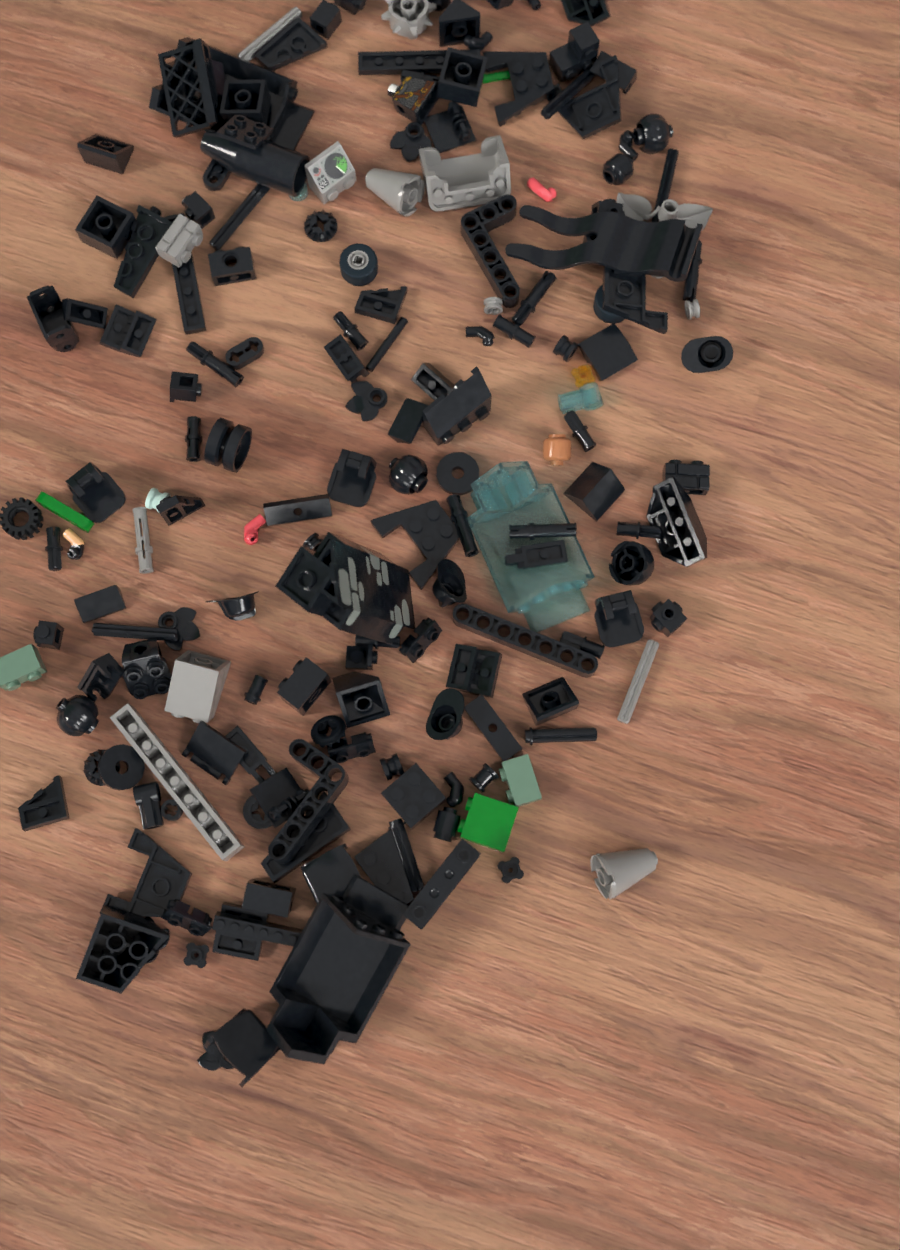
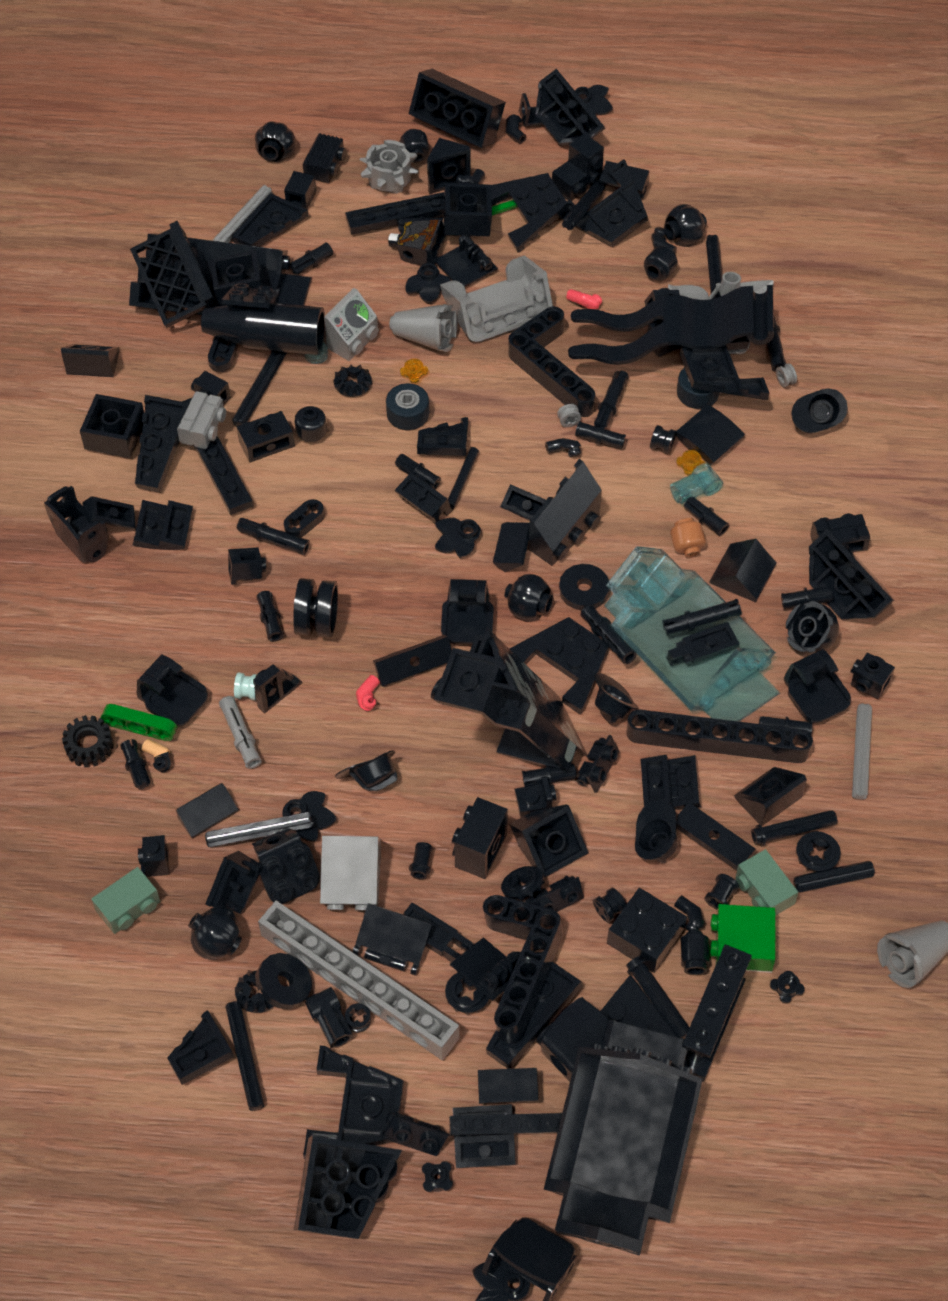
camera: 15 degrees left, 20 degrees down
none -> black axle [225,1001,264,1111]
none -> black axle [290,242,333,275]
none -> black head [295,406,327,442]
none -> clear yellow plate [400,359,428,383]
none -> black axle [793,861,875,892]
none -> black gear [796,831,841,872]

